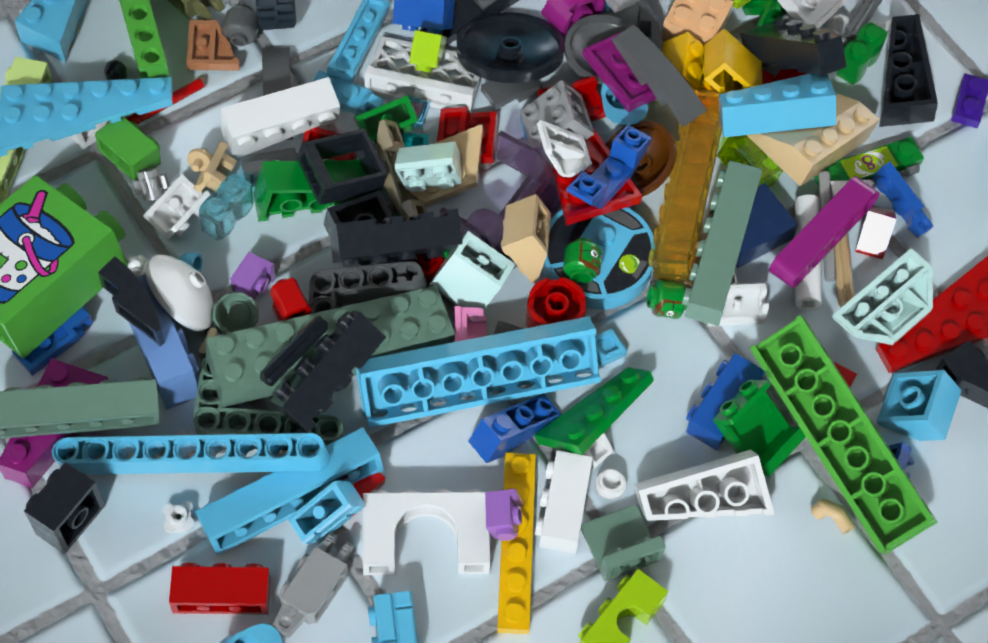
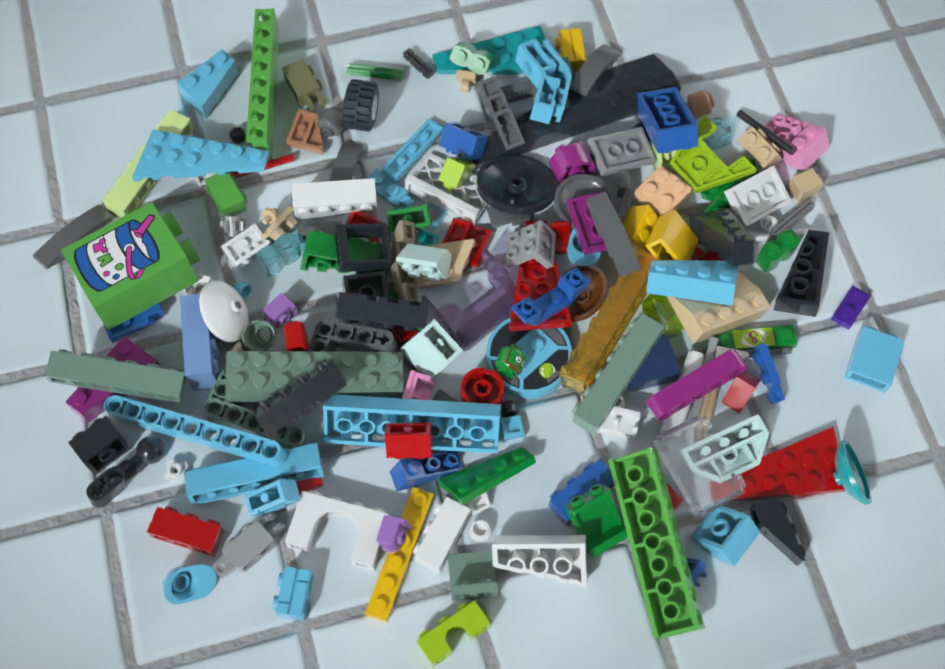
camera: 20 degrees right, 5 degrees up
black slope [98,256,165,346] -> none
black axle [260,316,329,386] -> none
tan slope [501,194,551,283] -> none
white slope [537,120,592,178] -> none
green head [647,279,687,319] -> none
tan arm [811,498,856,535] -> none
none -> black beam [86,436,165,508]
none -> red brick [385,423,433,459]
none -> black hinge [501,400,519,418]
none -> clear windscreen [652,414,747,519]

